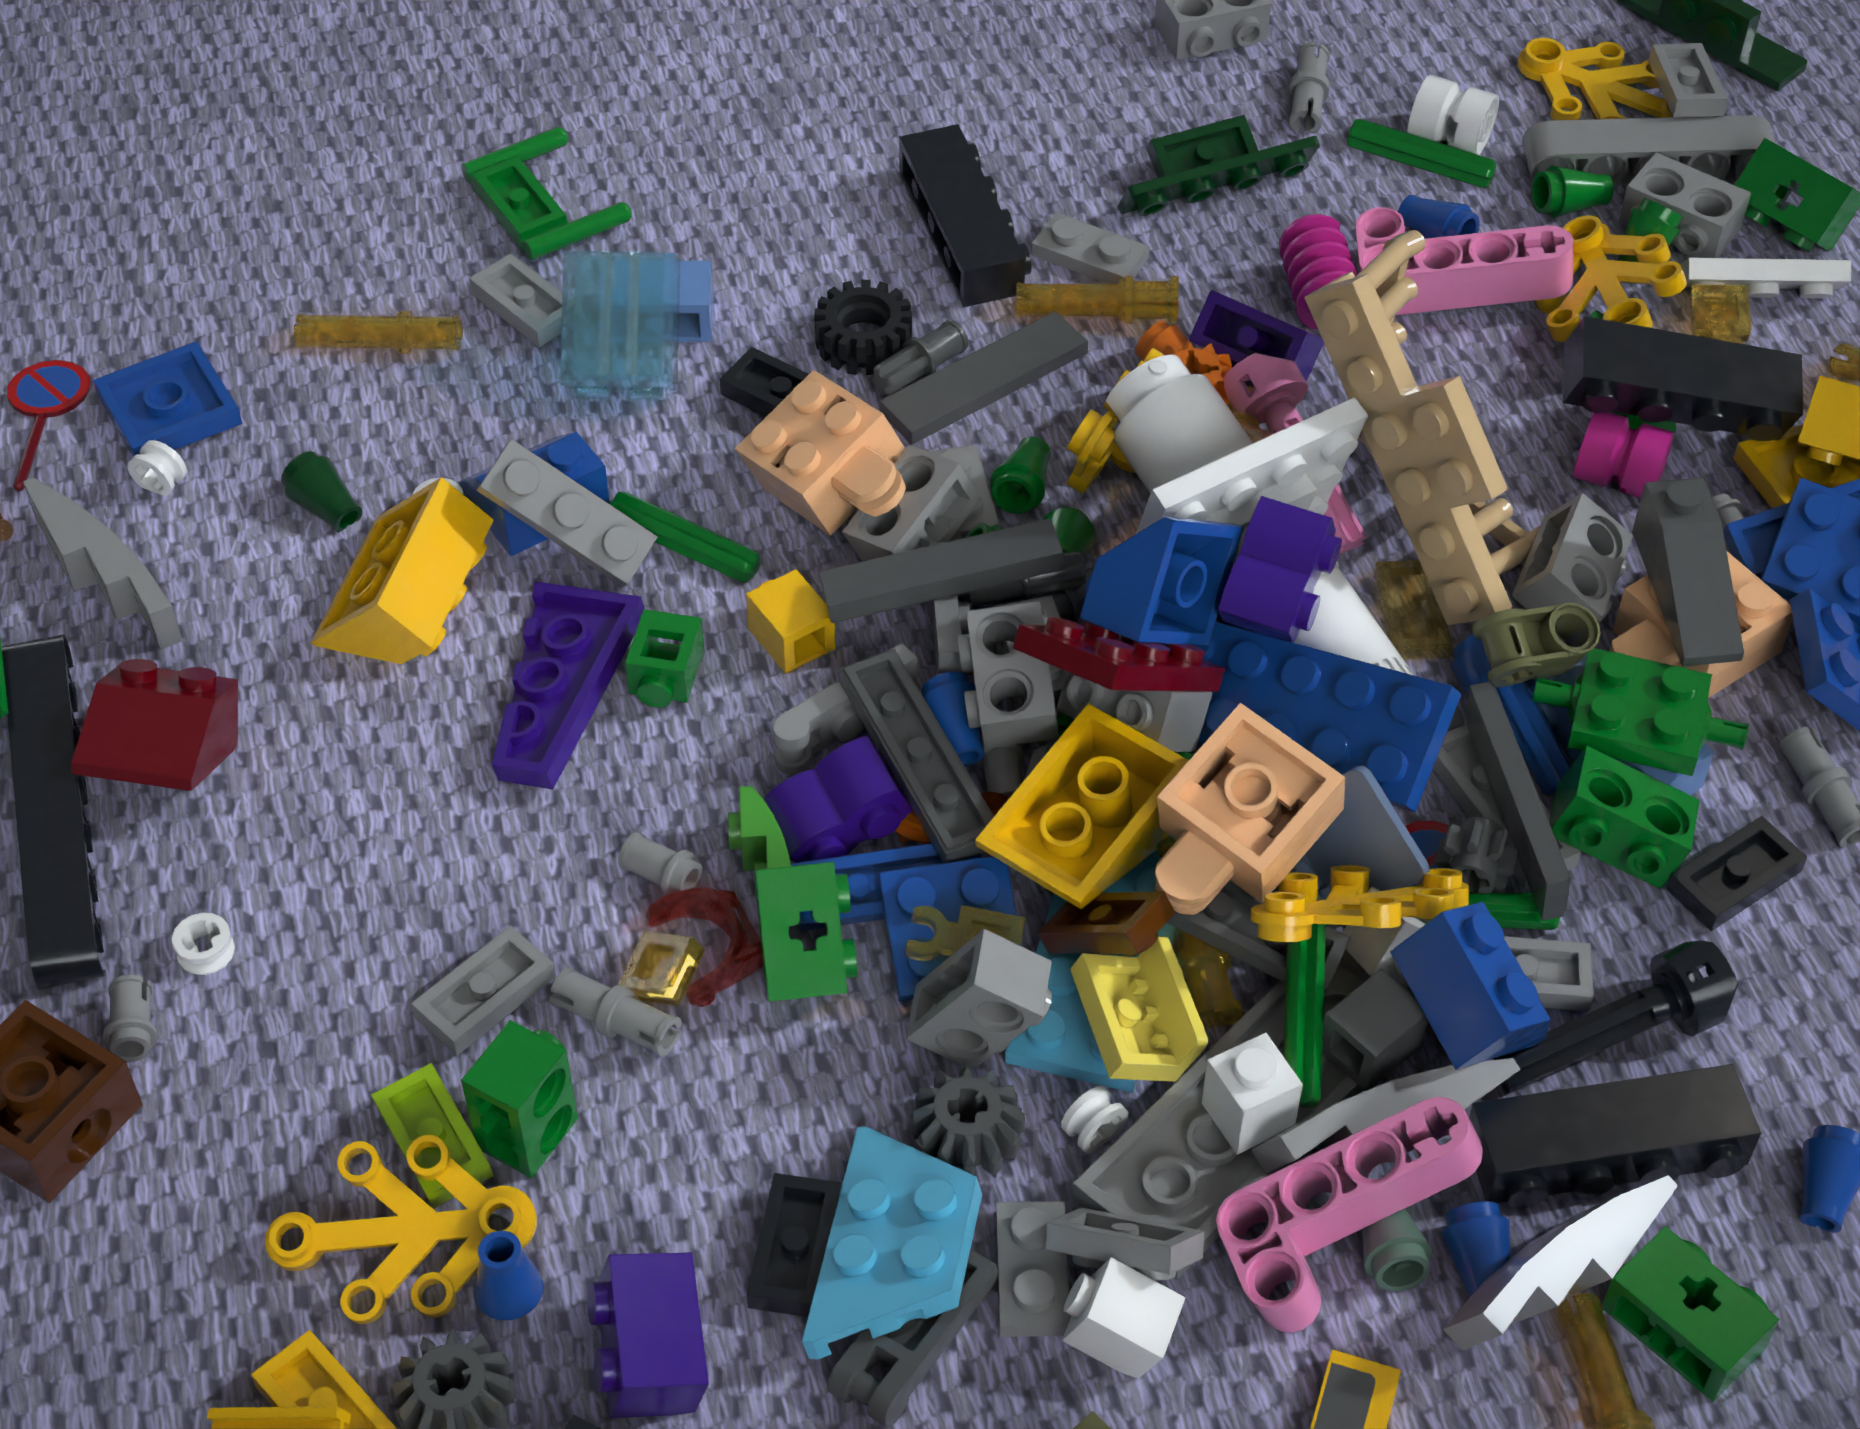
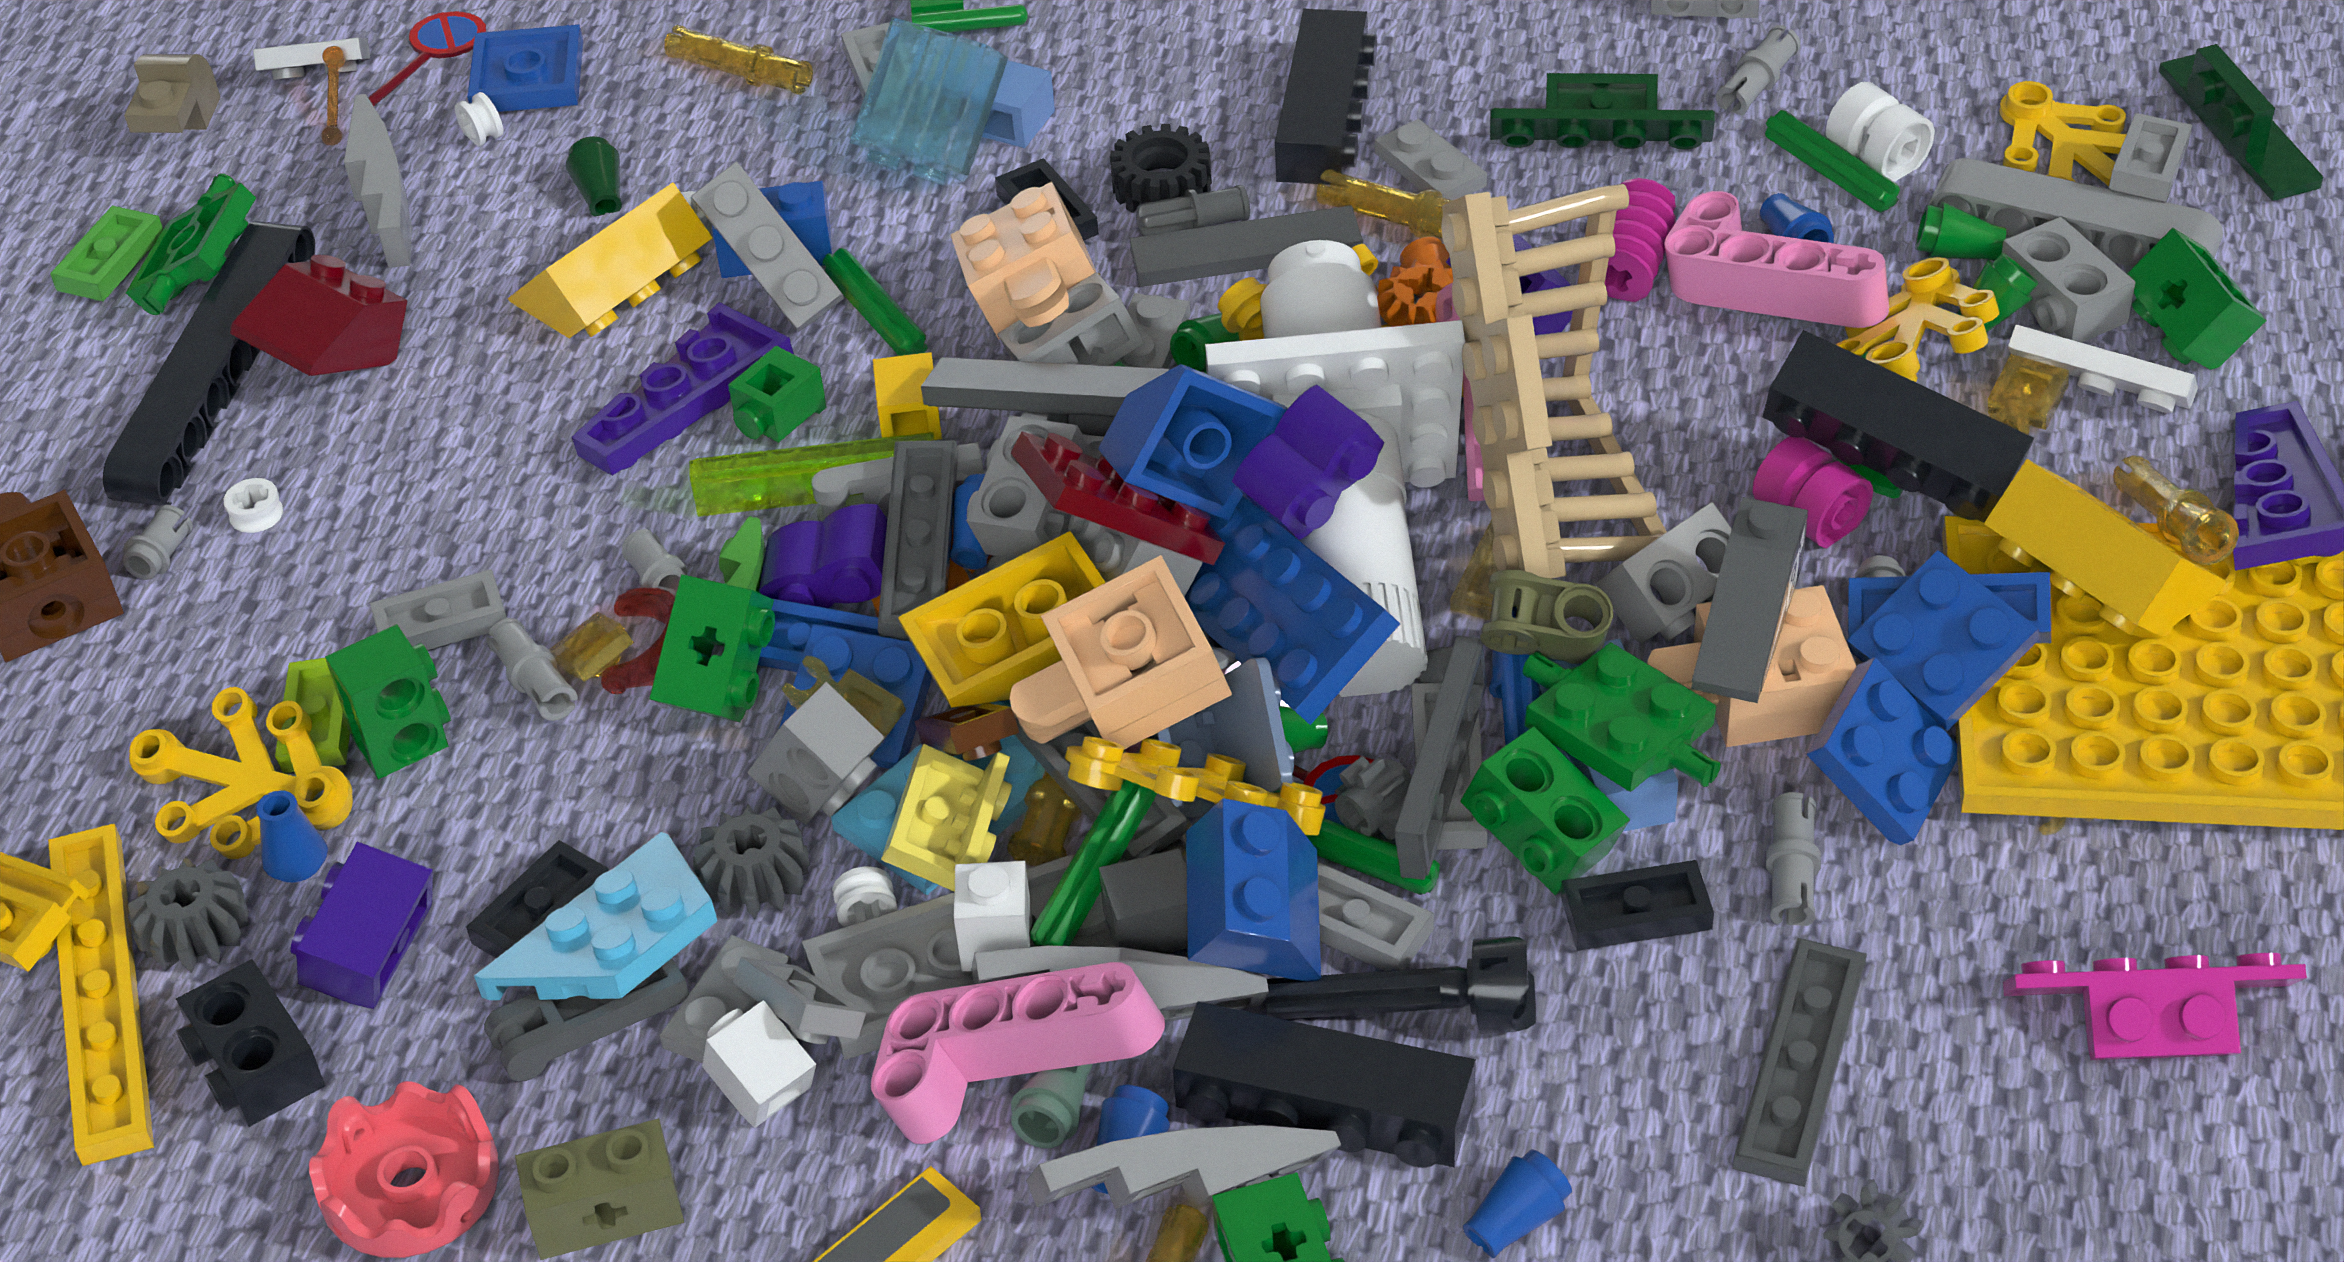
camera: 30 degrees right, 5 degrees down
none -> clear neon green fence [689,432,935,517]

